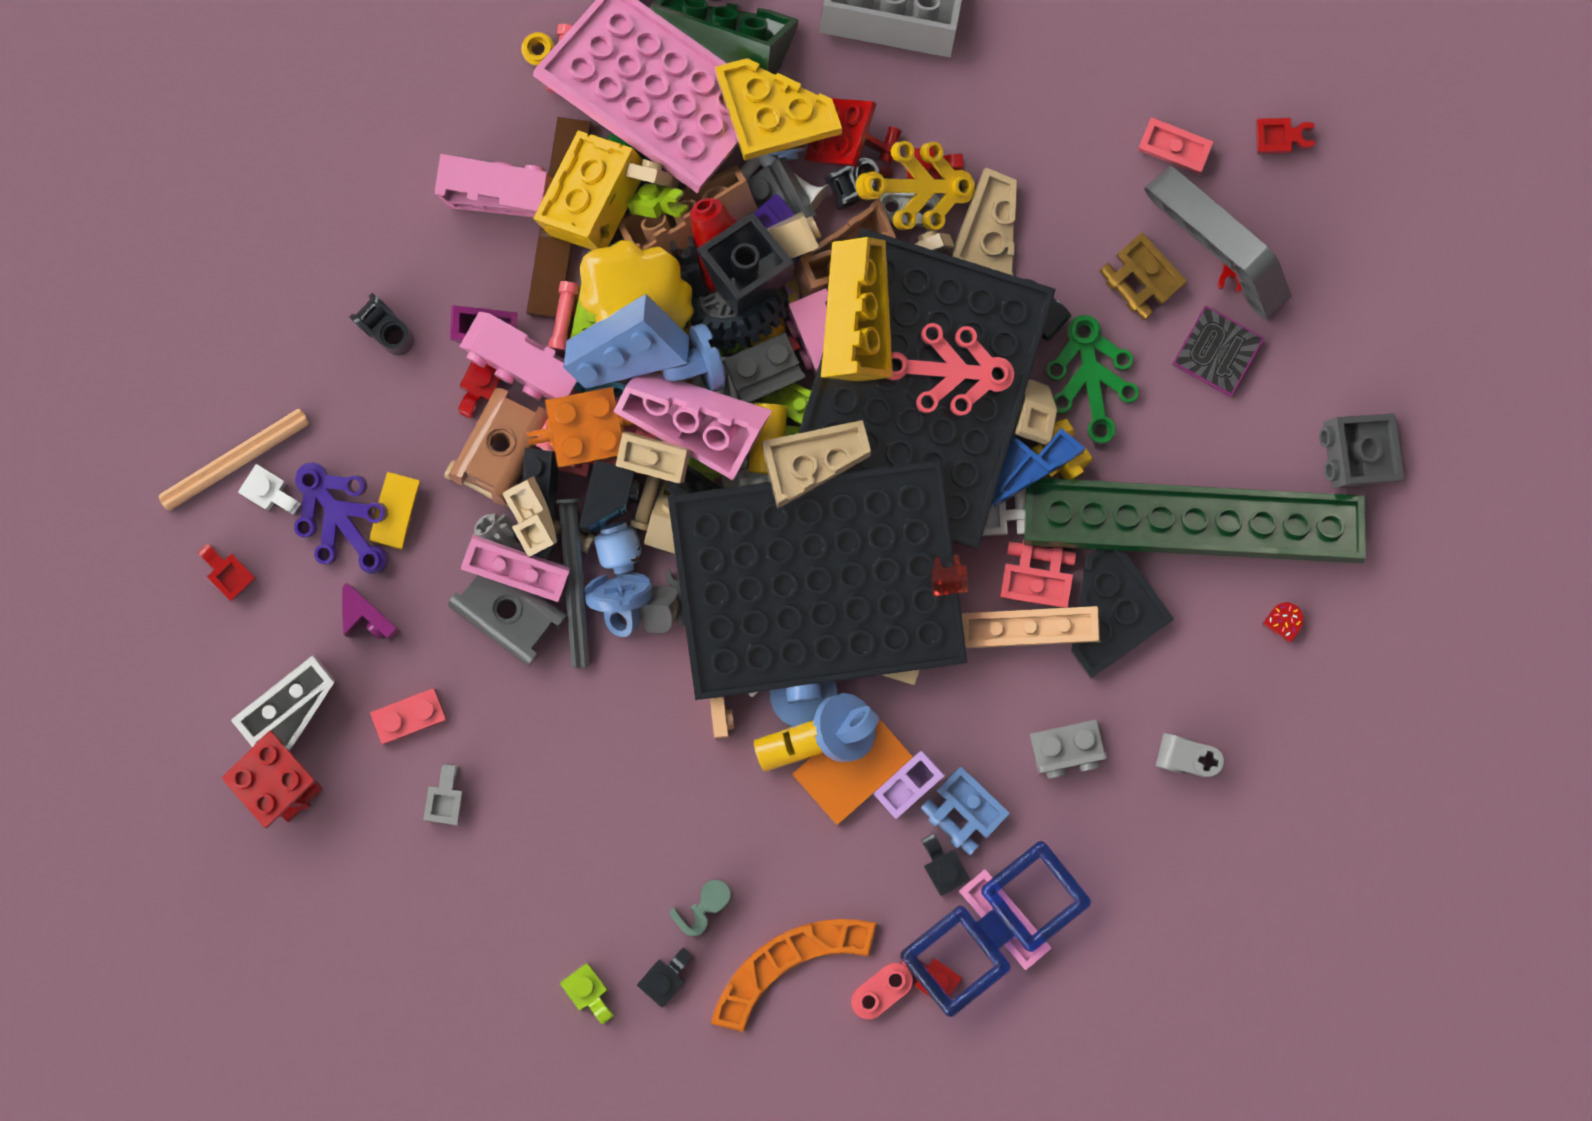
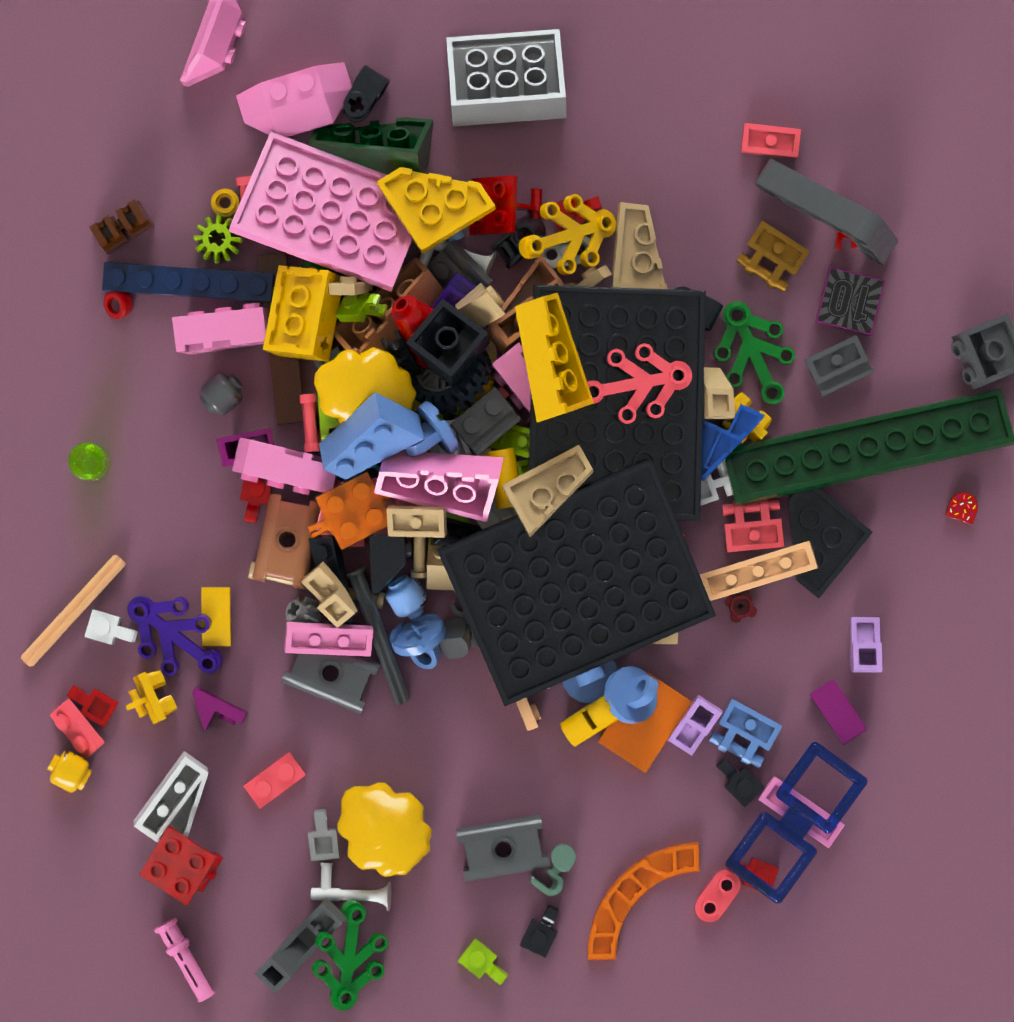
camera: 15 degrees left, 5 degrees up
black piece [349,293,413,356] -> none
clear red tile [931,555,968,596] -> none
light grey bracket [1029,719,1107,779] -> none
light grey piece [1155,733,1224,777] -> none
red plate [1256,118,1315,154] -> none
none -> yellow head [47,750,92,793]
none -> coral plate [50,699,105,759]
none -> clear neon green wheel [68,442,111,481]
none -> reddish brown legs [89,199,154,254]
none -> dark blue plate [102,262,275,303]
none -> red piece [104,291,133,319]
none -> yellow hips [125,671,177,724]
none -> bright pink pin [154,917,215,1002]
none -> lime gear [193,215,243,264]
none -> dark grey head [200,373,243,415]
none -> dark grey arch [255,898,347,994]
none -> white piece [311,862,392,911]
none -> green plant [312,900,388,1011]
none -> yellow piece [337,782,432,877]
none -> dark grey piece [456,814,550,882]
none -> dark red plate [725,590,757,623]
none -> dark grey plate [804,335,874,397]
none -> magenta slope [810,679,867,746]
none -> lavender brick [849,617,883,673]

